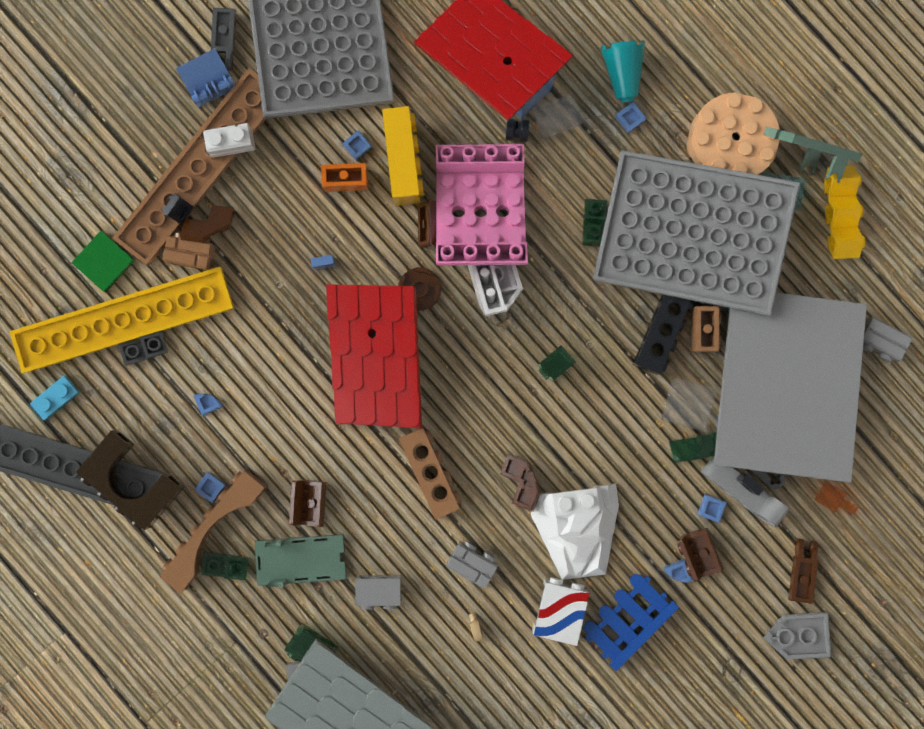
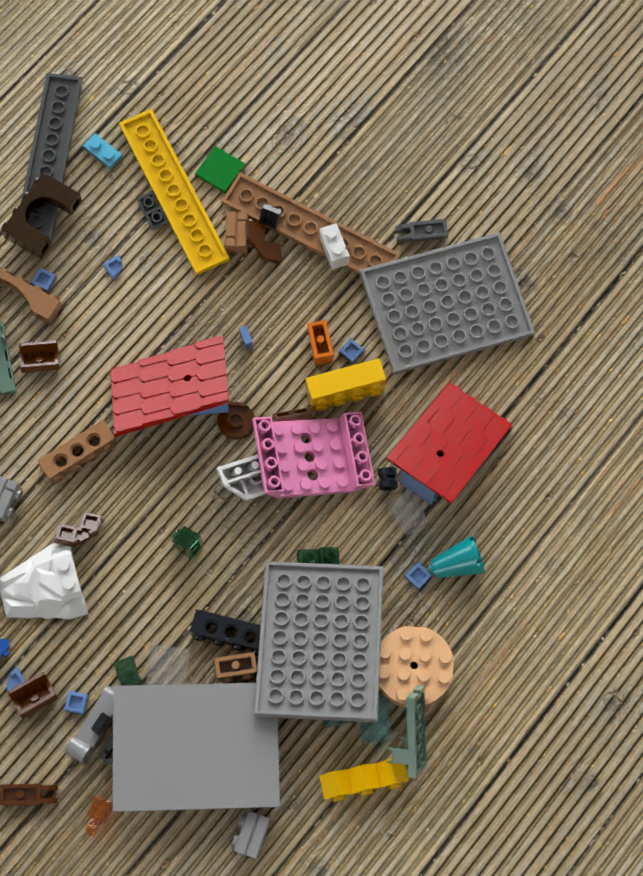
camera: 80 degrees right, 15 degrees down
medium blue hinge [176,48,235,107] -> none

